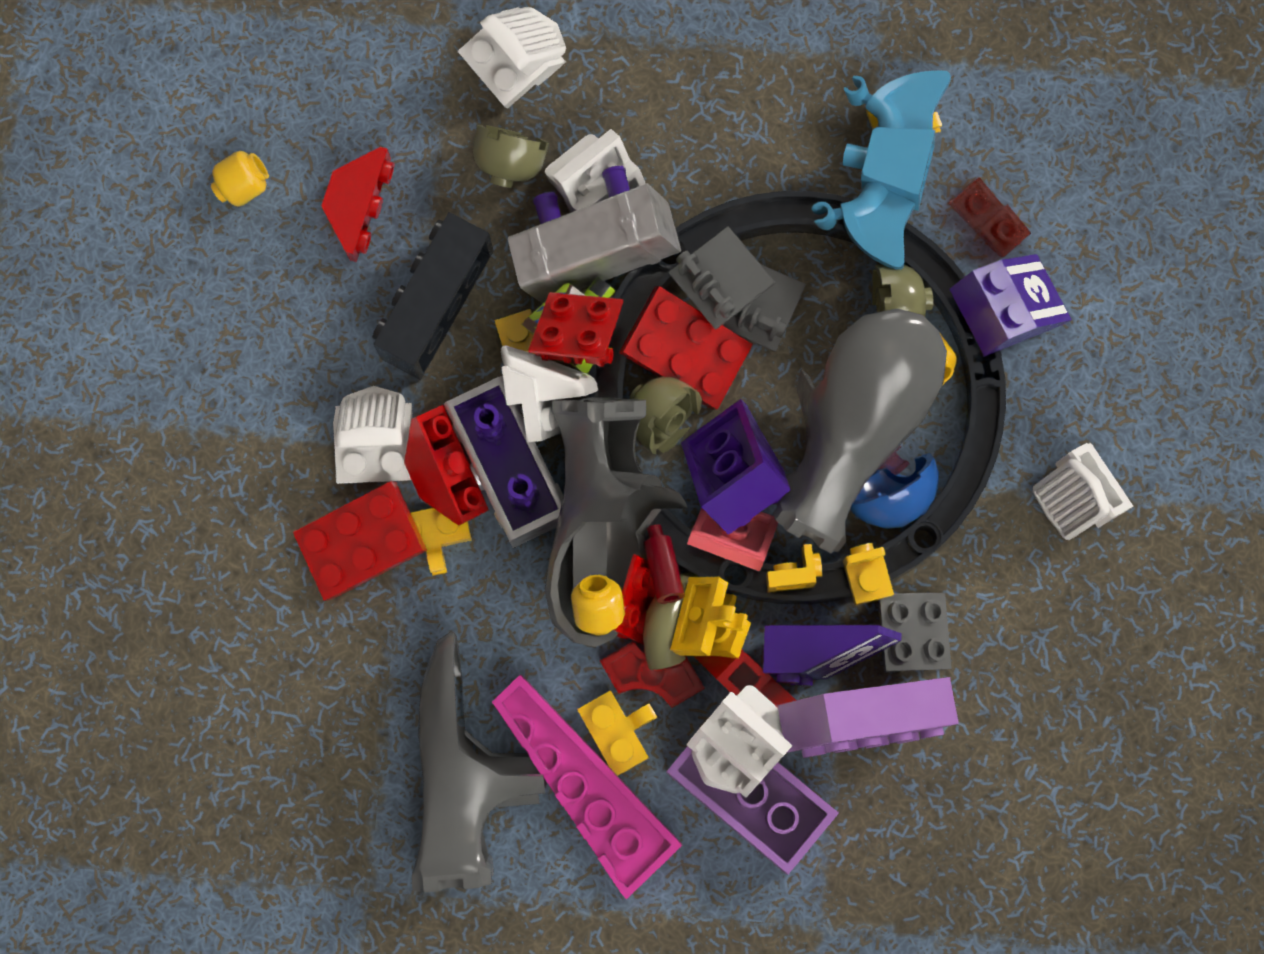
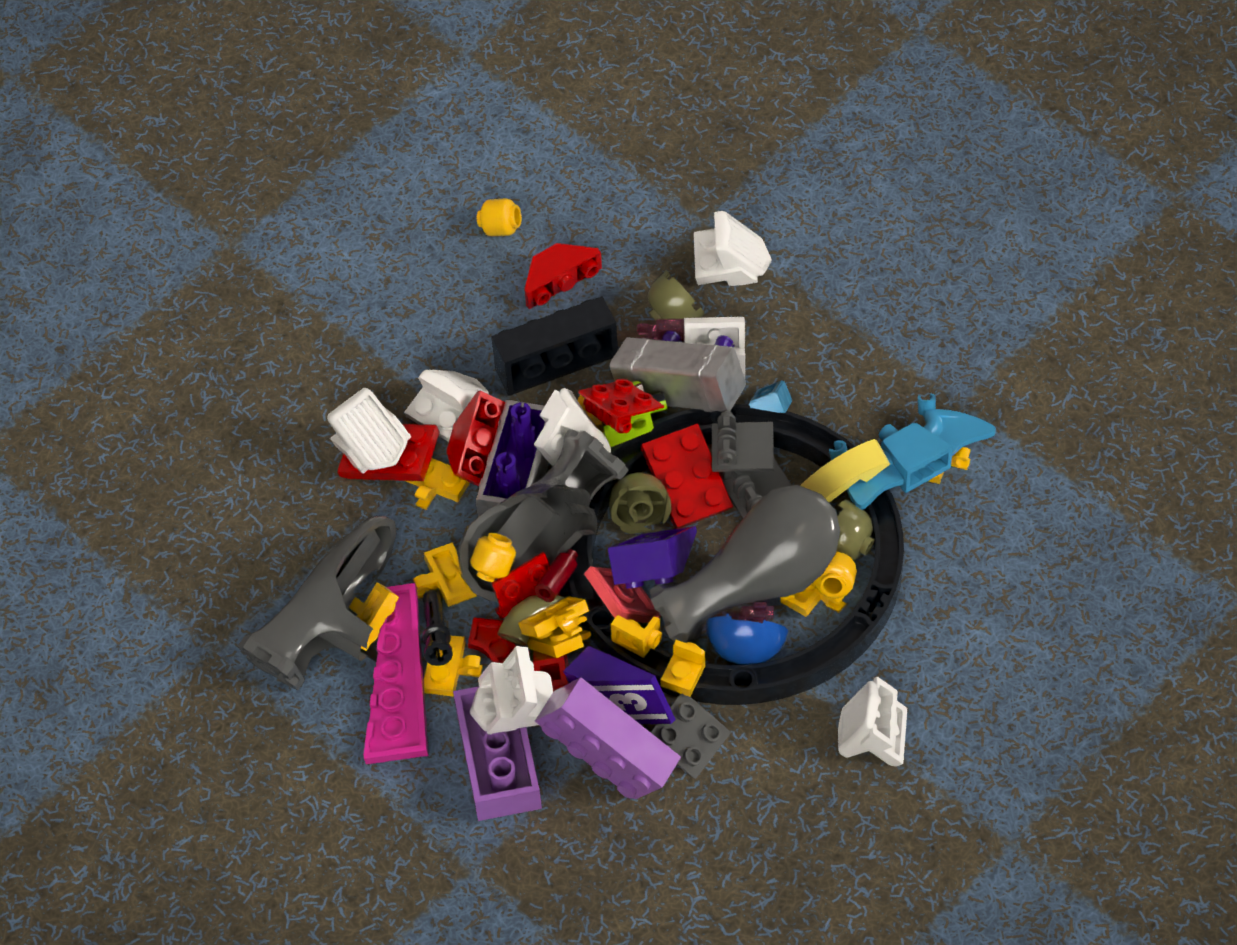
camera: 40 degrees right, 25 degrees down
clear red slope [948,177,1031,258] -> none
dark purple slope [949,254,1072,356] -> none
none -> white piece [327,388,411,473]
none -> yellow plate [349,582,399,651]
none -> yellow plate [413,542,477,607]
none -> black pin [422,590,453,666]
none -> clear pink plate [636,319,684,342]
none -> dark azure slope [749,380,792,413]
none -> light yellow slope [800,439,890,503]

